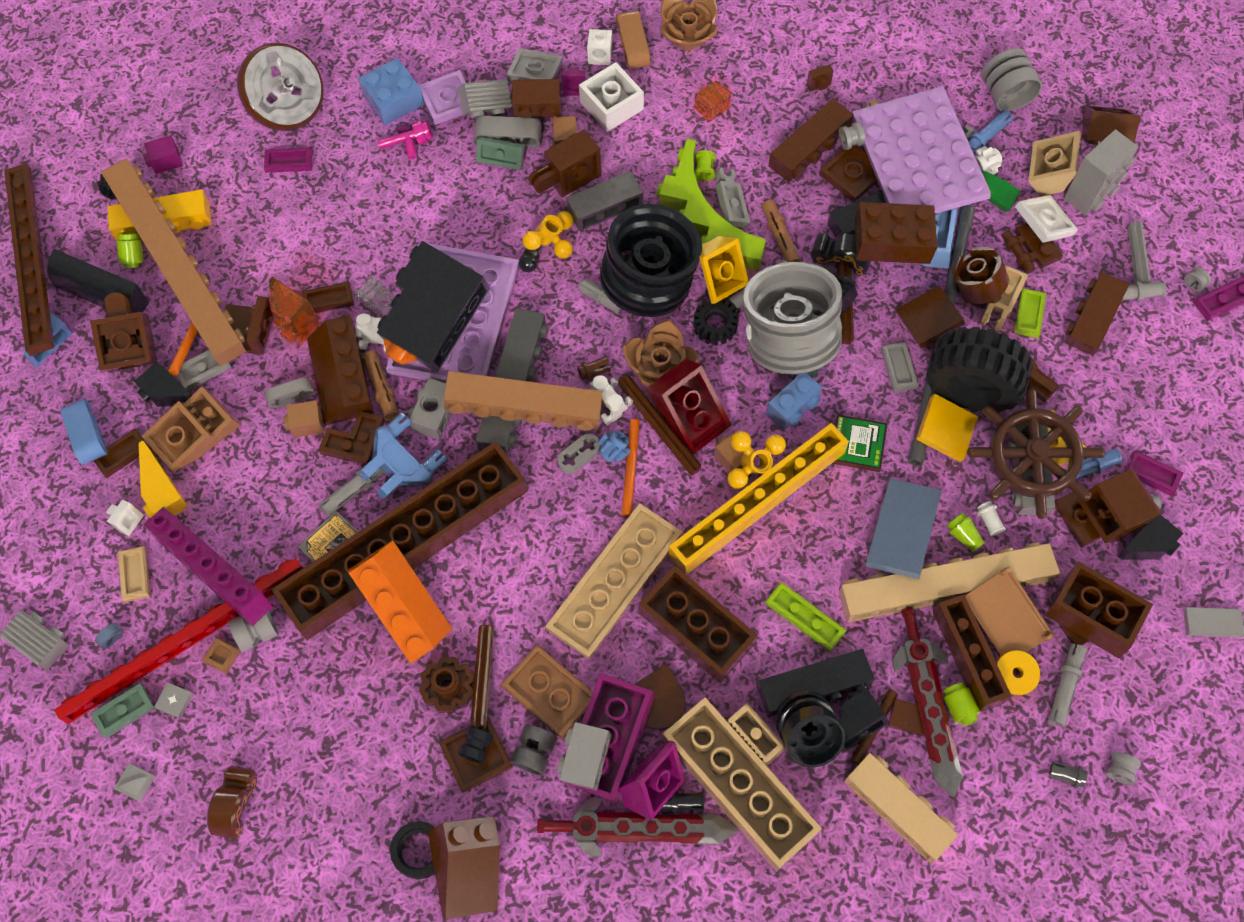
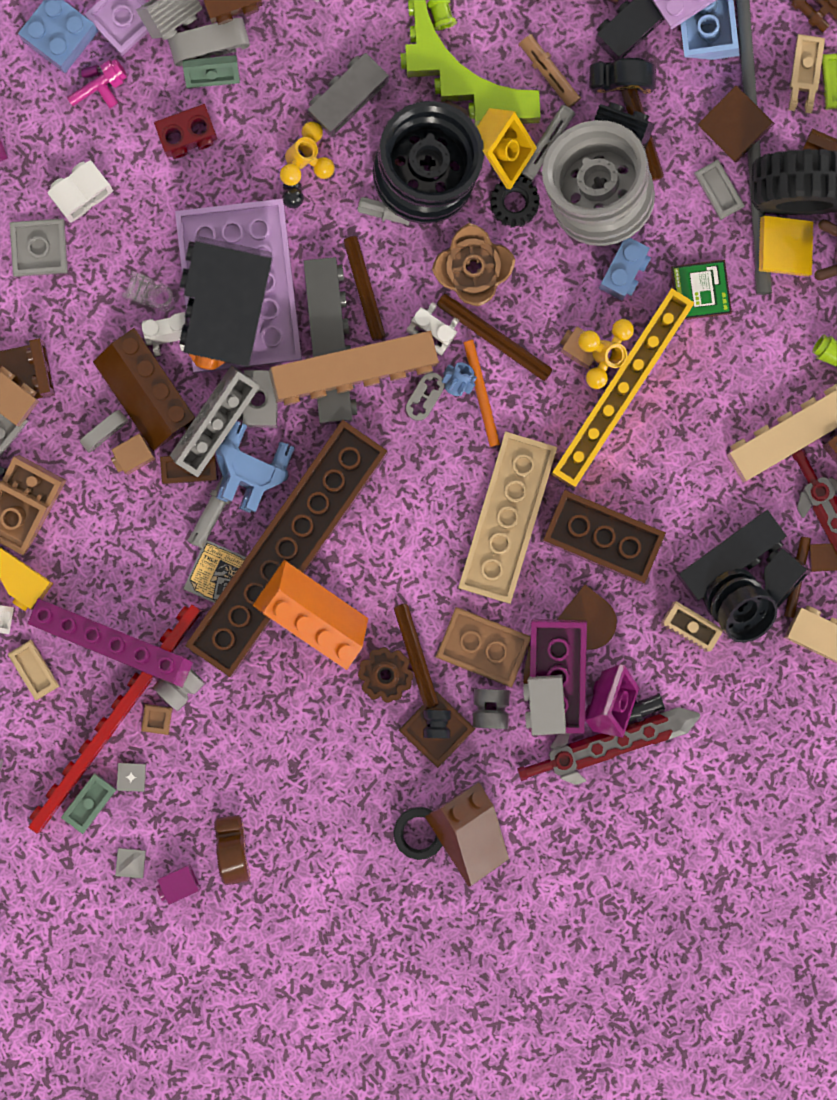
camera: 20 degrees left, 20 degrees up
sand blue tile [95,622,124,649] -> none
clear orange slope [269,276,320,346] -> none
reddish brown tile [301,281,354,315] -> none
medium nougat pin [362,350,400,421] -> none
reddish brown brick [528,129,601,198] -> none
medium nougat brick [552,116,577,144] -> none
reddish brown pin [577,356,611,381] -> none
dark red slope [646,358,732,455] -> none
tan brick [662,697,822,872] -> none
light grey plate [715,167,750,228] -> none
lime tile [765,582,847,652] -> none
reddish brown brick [854,202,937,264] -> none
sand blue tile [866,478,942,579] -> none
reddish brown brick [952,247,1009,304] -> none
none -> light grey tile [10,218,68,277]
none -> white brick [47,160,113,223]
none -> dark red brick [154,104,218,159]
none -> magenta brick [156,864,201,905]
none -> light grey brick [170,365,260,477]
none -> reddish brown axle [343,236,386,341]

